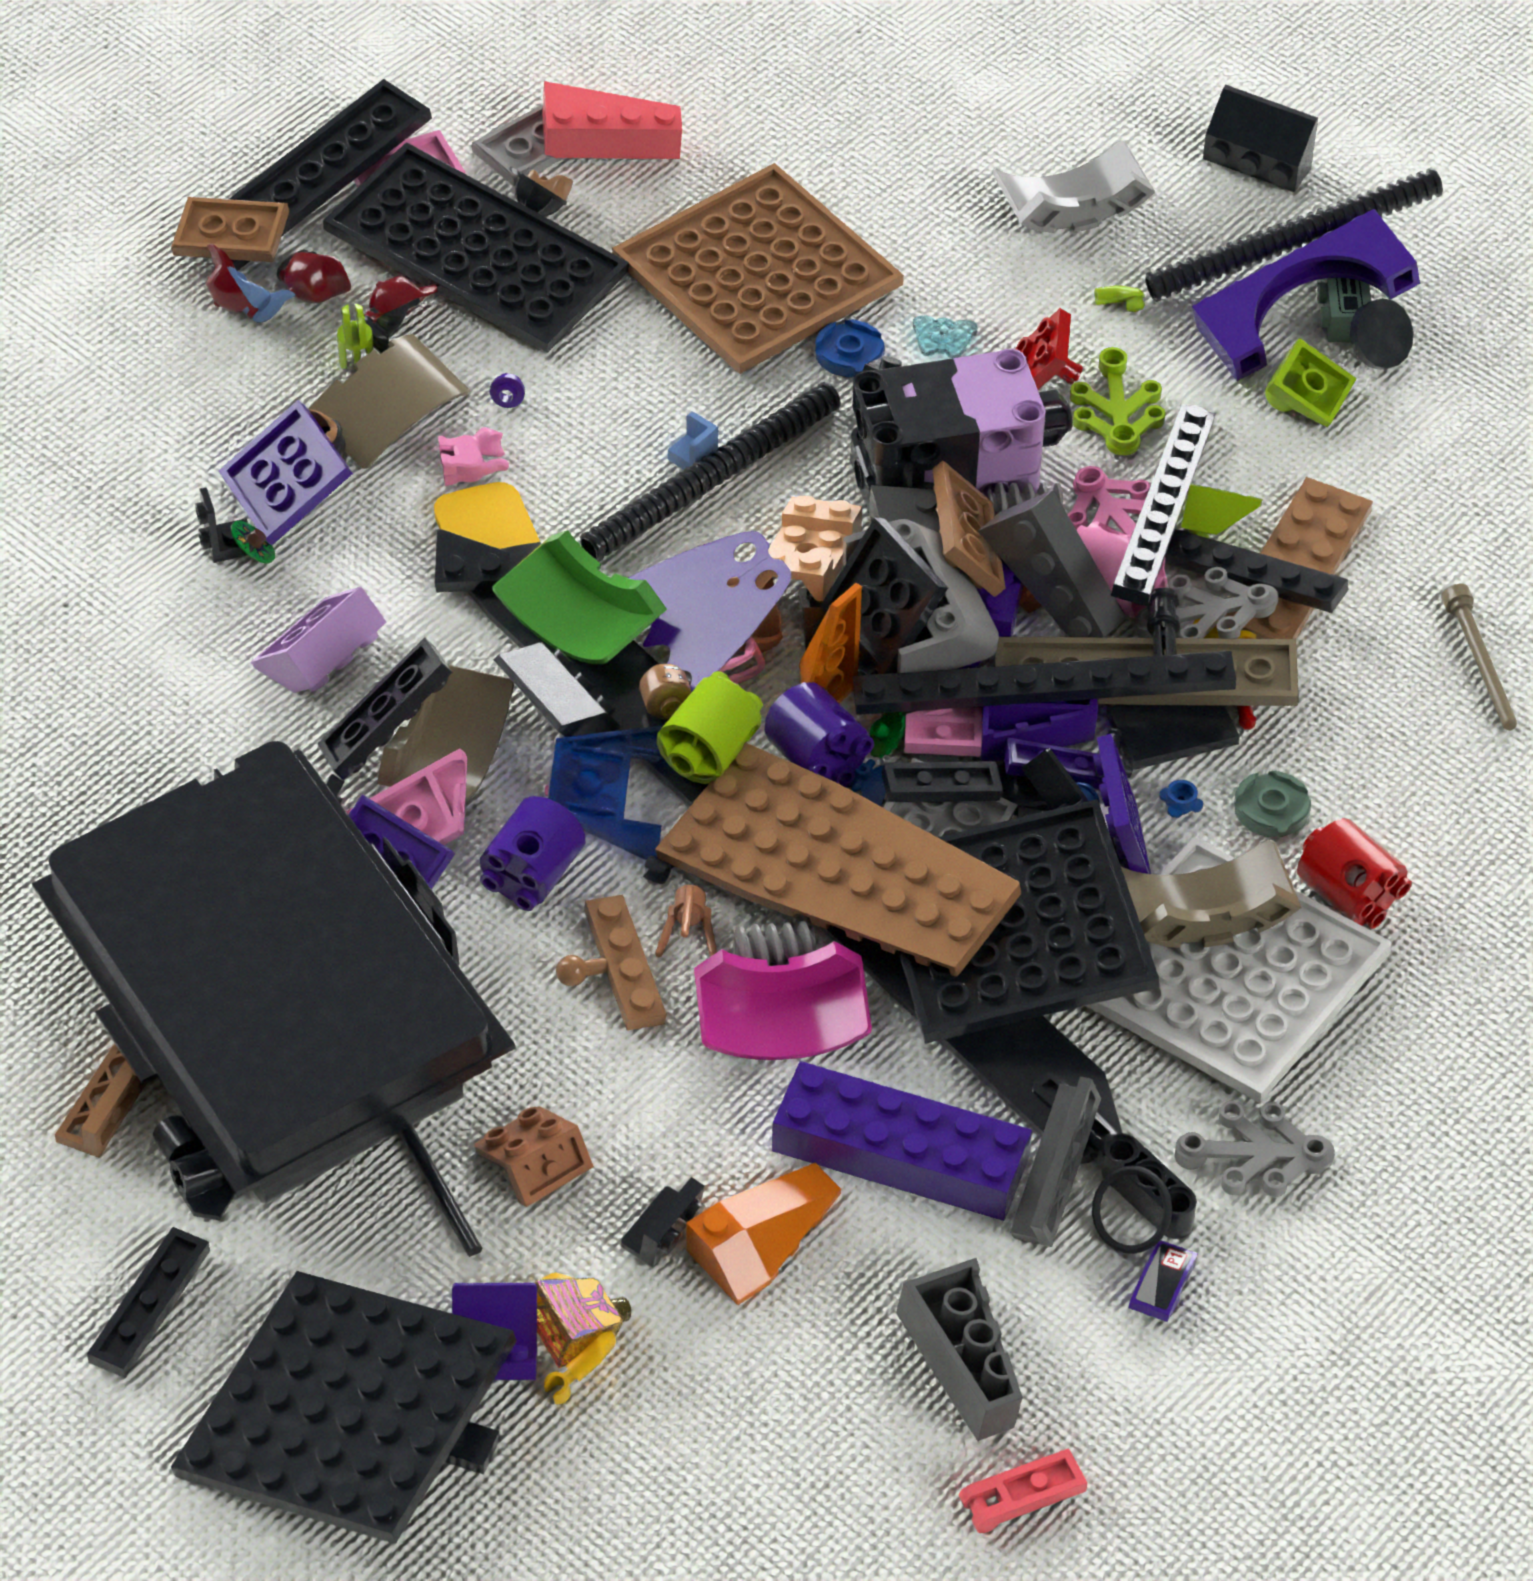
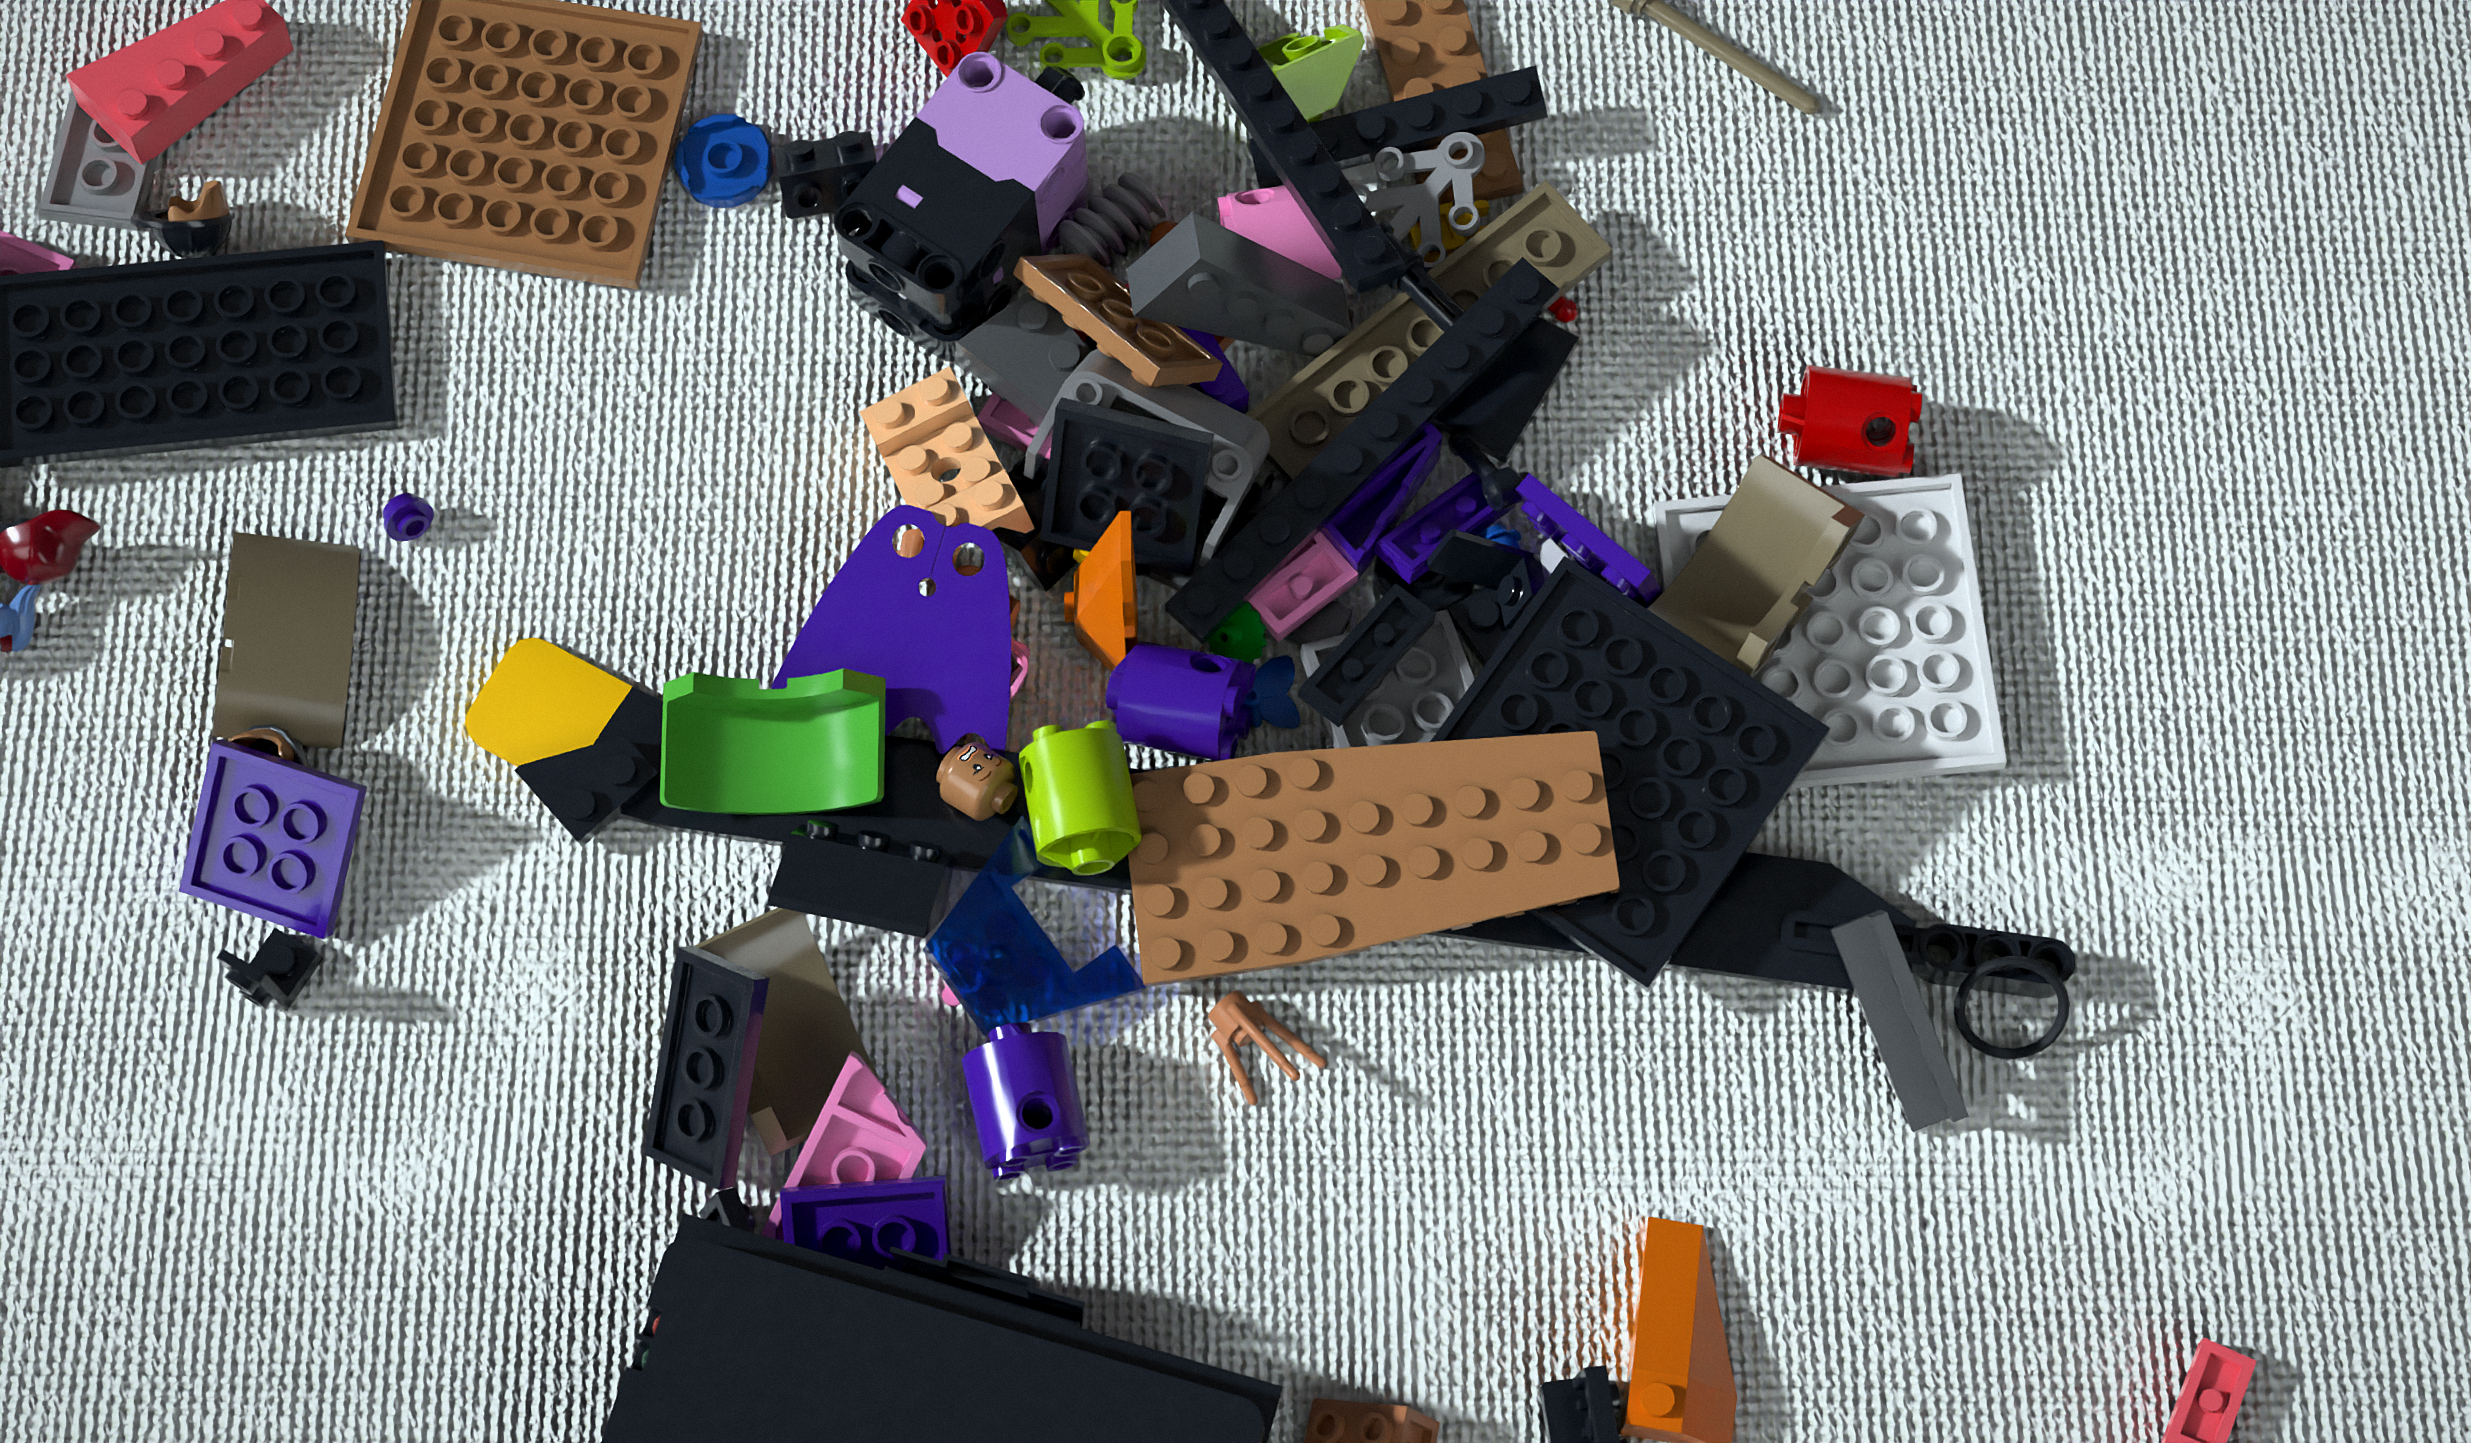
camera: 40 degrees left, 20 degrees up
piece [231,521,275,564] -> none
lavender slope [250,586,387,693] -> none
lime arm [337,304,373,369] -> none
hair [364,276,438,354] -> none
bright pink animal [438,427,509,486] -> none
medium nougat plate [556,895,667,1031] -> none
black piece [580,381,841,562] -> none
black hand [643,856,675,884] -> none
medium blue panel [668,411,718,470] -> none
dark pink panel [694,941,872,1060] -> none
light grey piece [734,921,816,966] -> none
dark purple brick [772,1061,1032,1221] -> none
dark grey wedge [896,1258,1023,1441] -> none
clear light blue animal [913,315,978,358] -> none
bright pink plant [1067,466,1150,536] -> none
slope [1128,1240,1198,1322] -> none
blue plate [1159,780,1204,818] -> none
light grey plant [1174,1100,1335,1197] -> none
sand green tile [1234,771,1311,837] -> none

